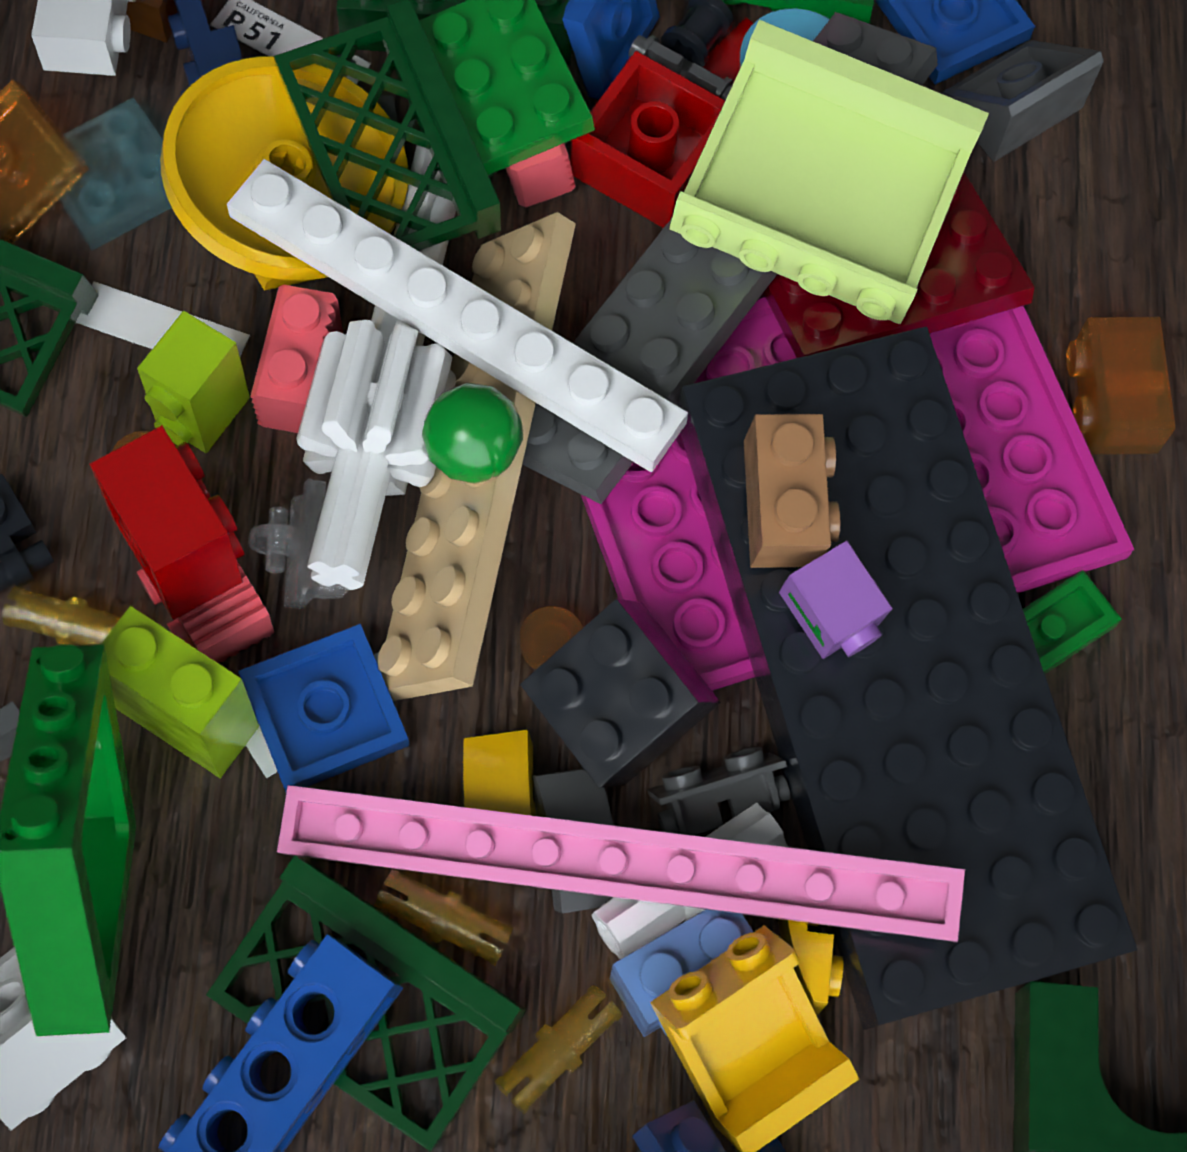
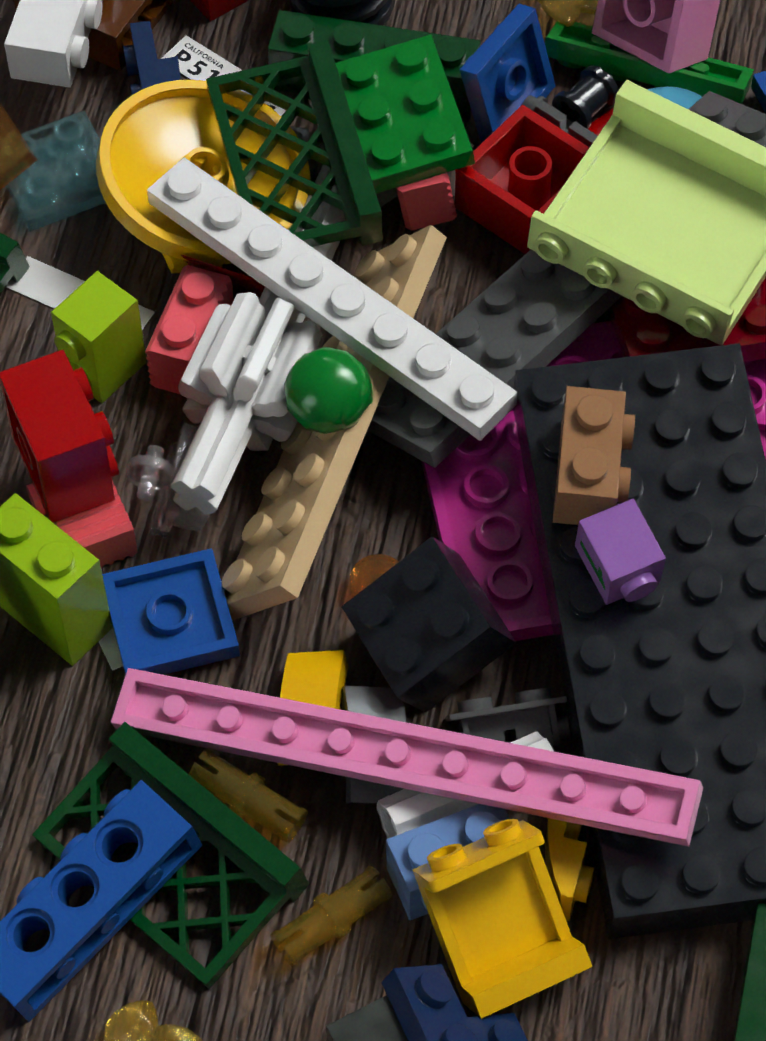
camera: 15 degrees right, 10 degrees down
none -> red sticker [181,254,265,298]

